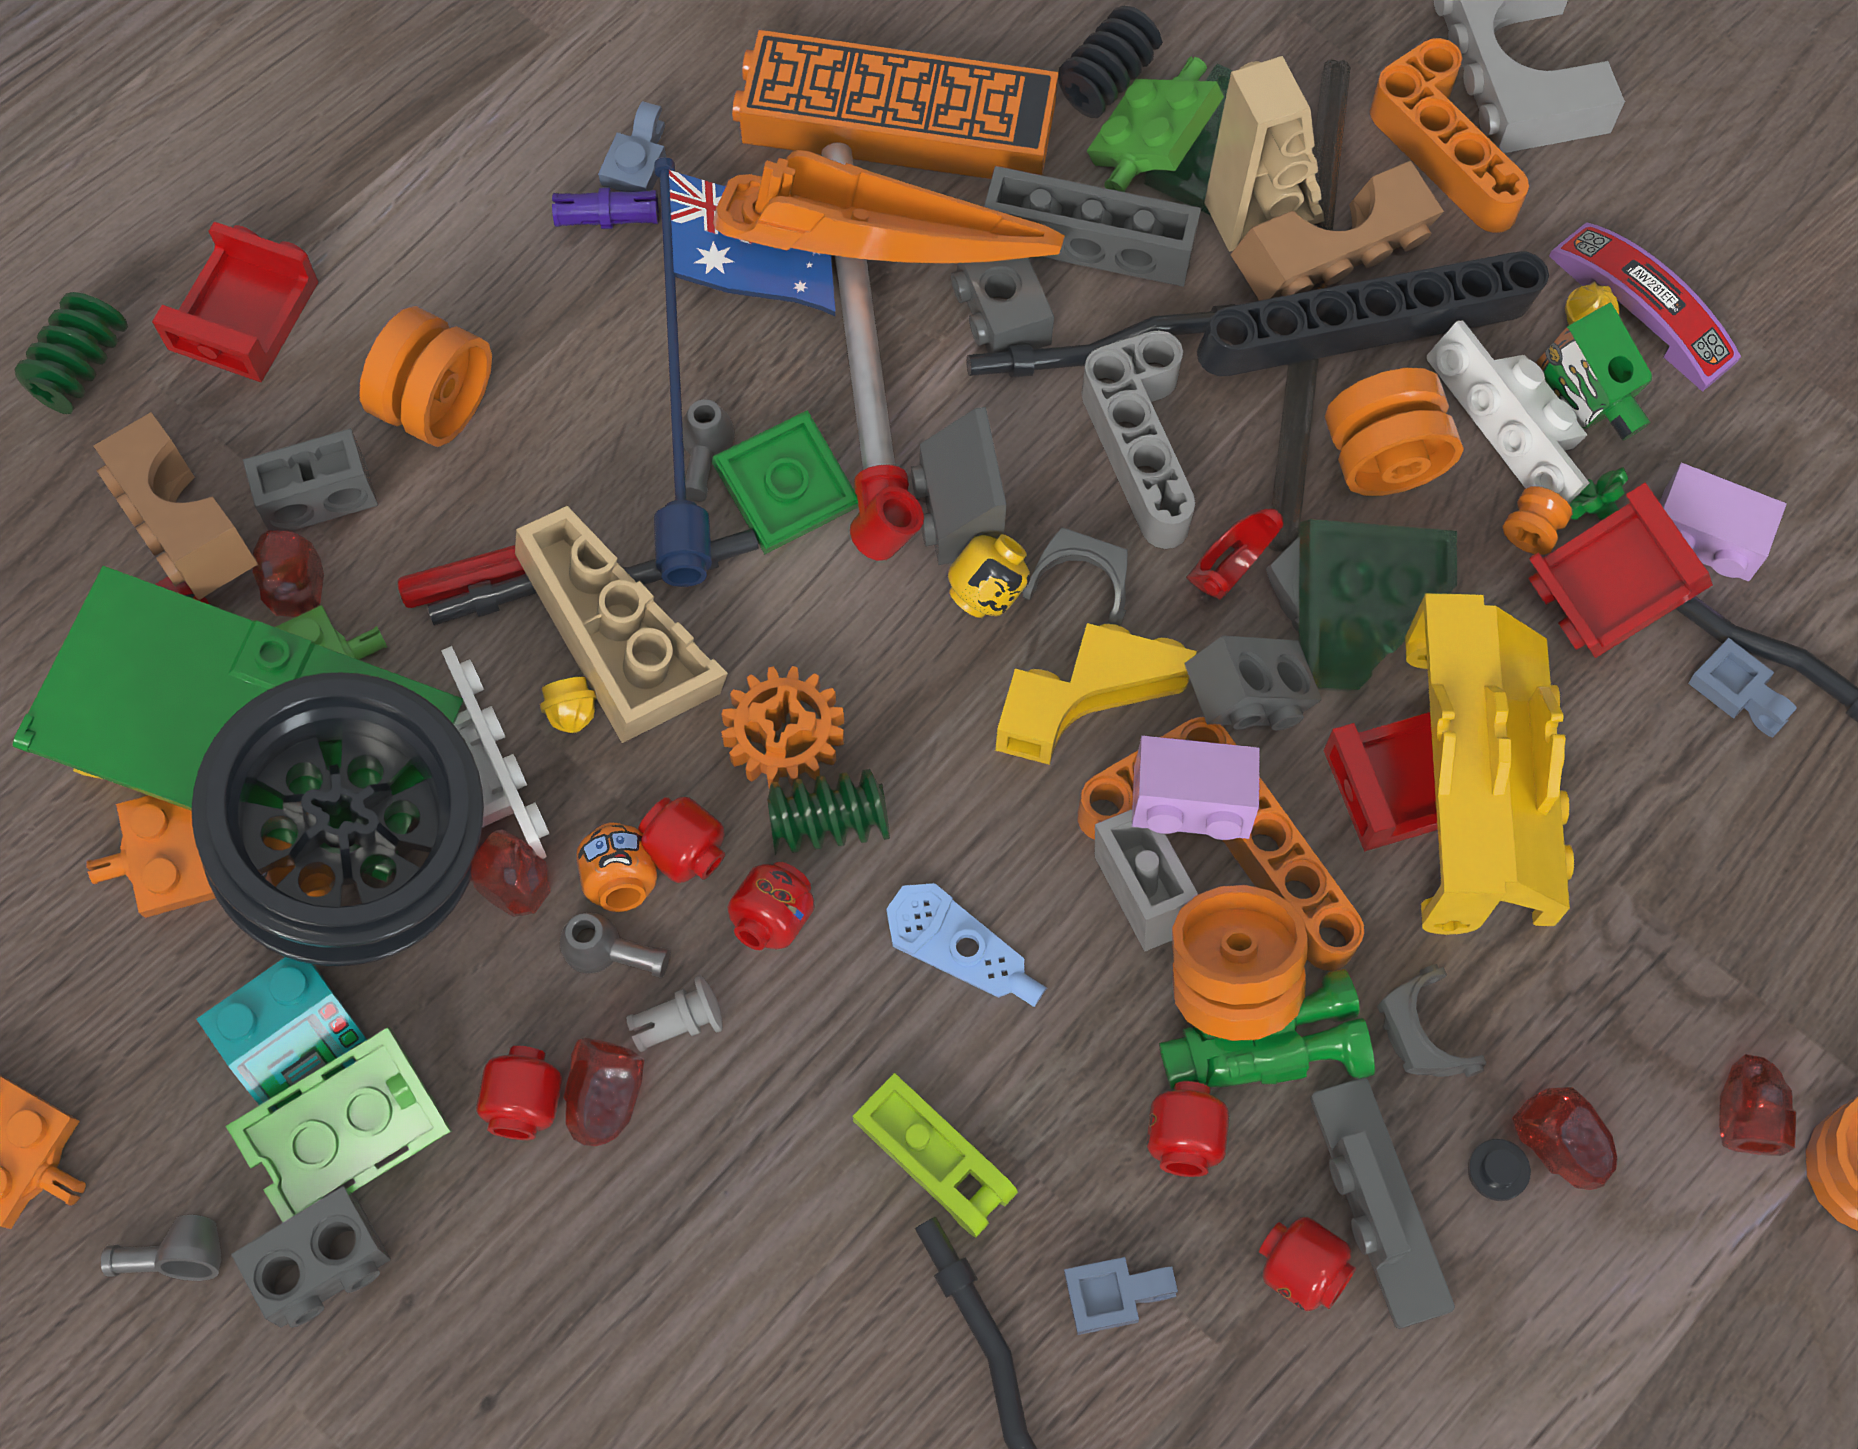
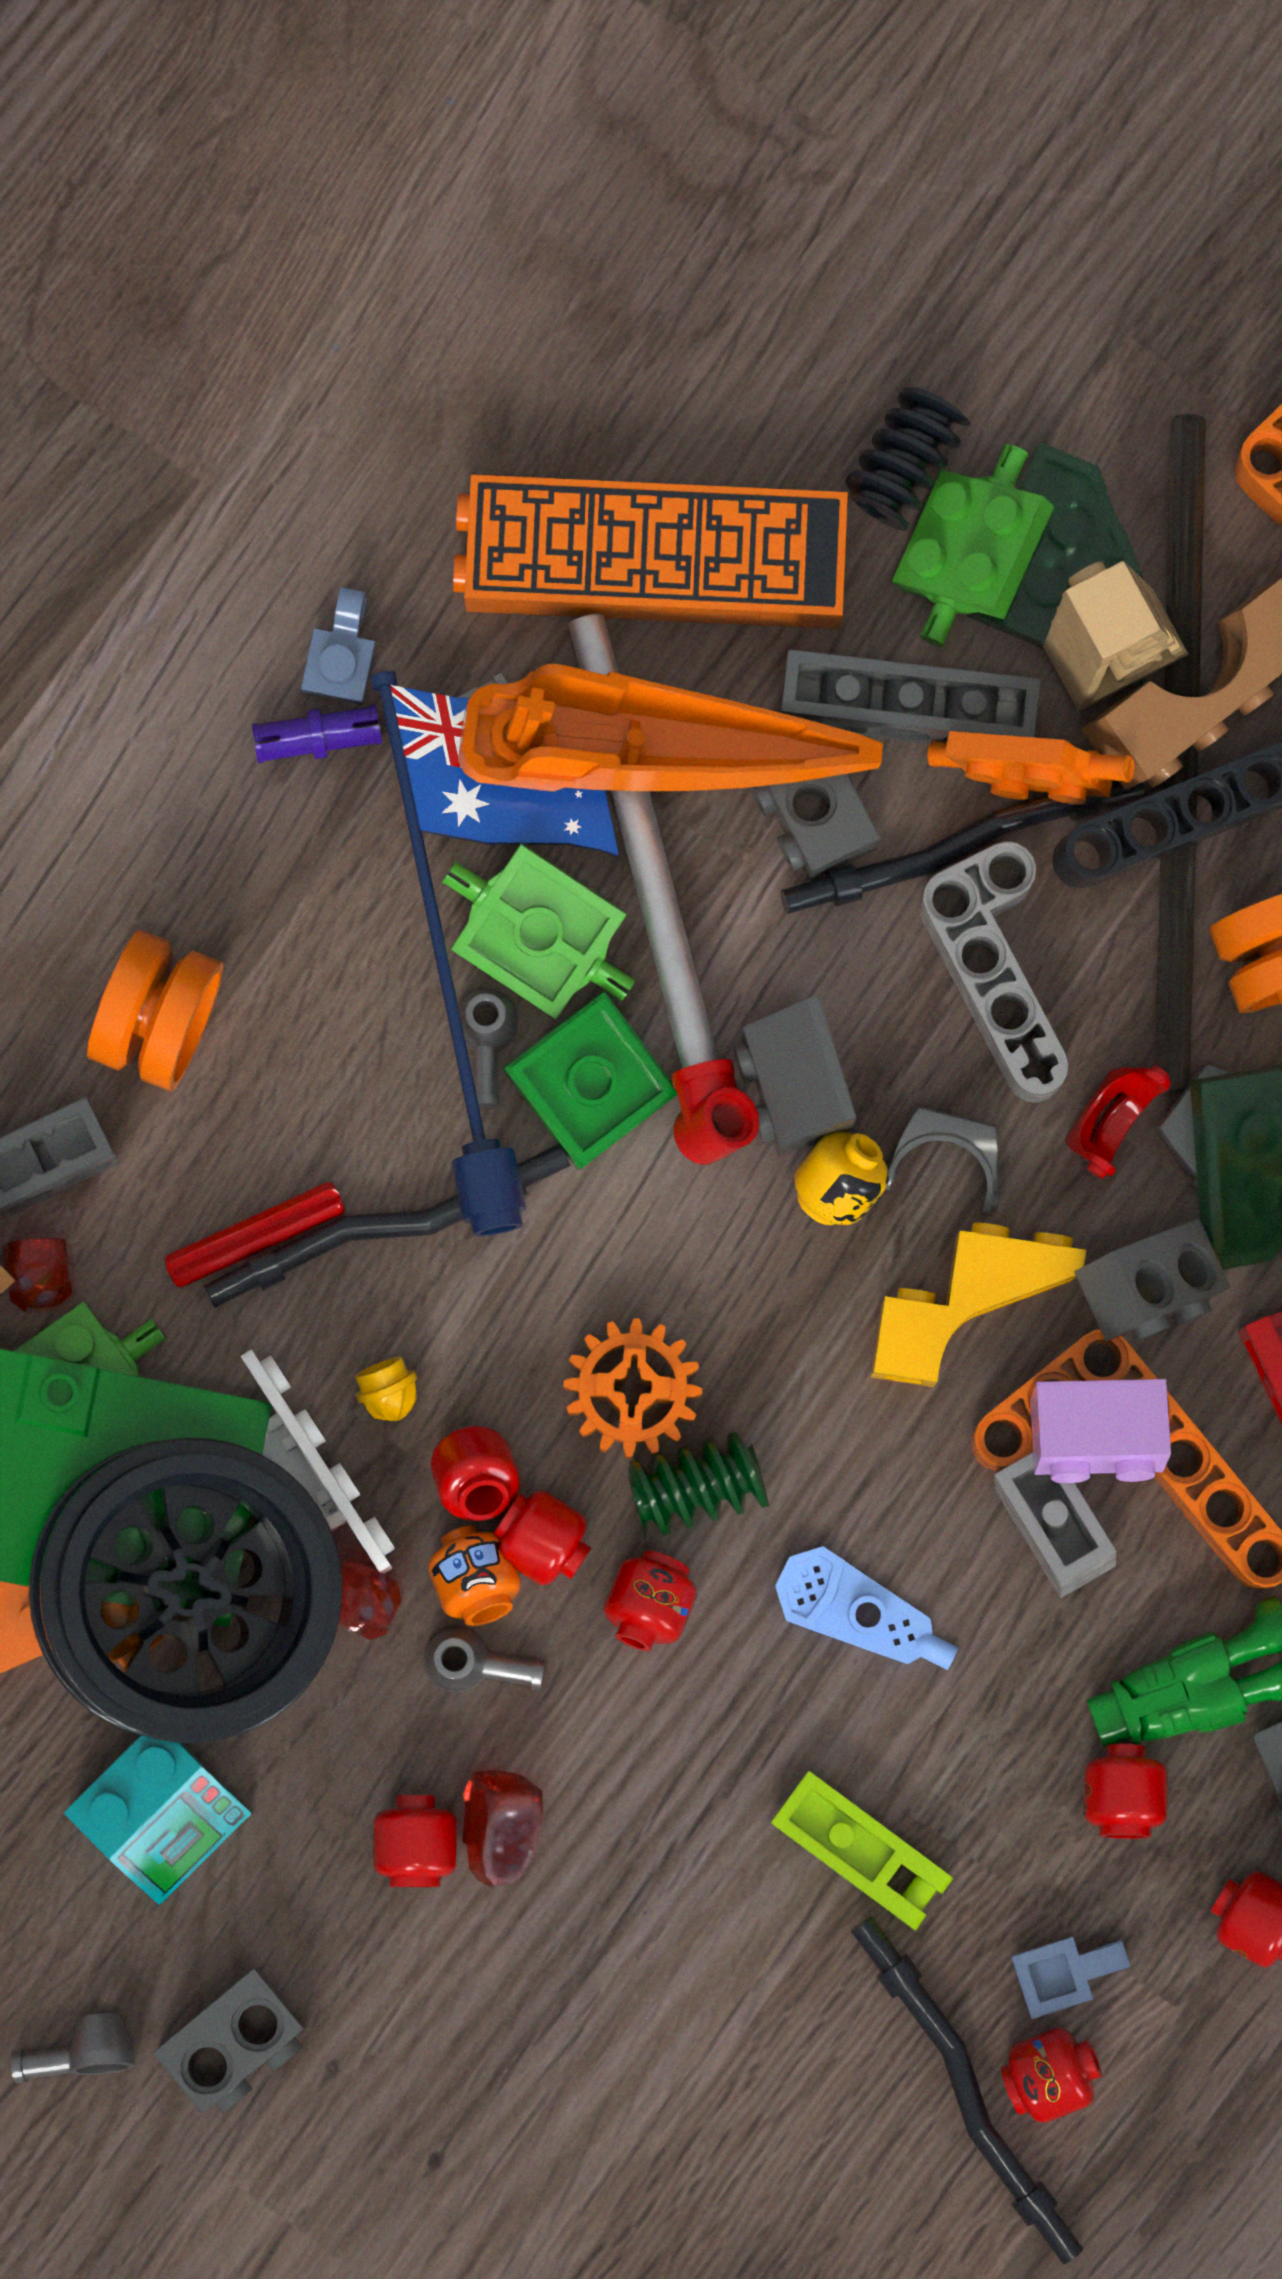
camera: 10 degrees left, 15 degrees up
piece [226,1028,452,1222] -> none
tan wedge [515,506,728,743] -> none
light grey pin [626,975,723,1052] -> none
orange wheel [1172,885,1308,1041] -> none
none -> red head [430,1426,520,1521]
none -> bright green plate [441,842,636,1019]
none -> orange plate [927,731,1135,804]
none -> red head [1001,2027,1102,2123]

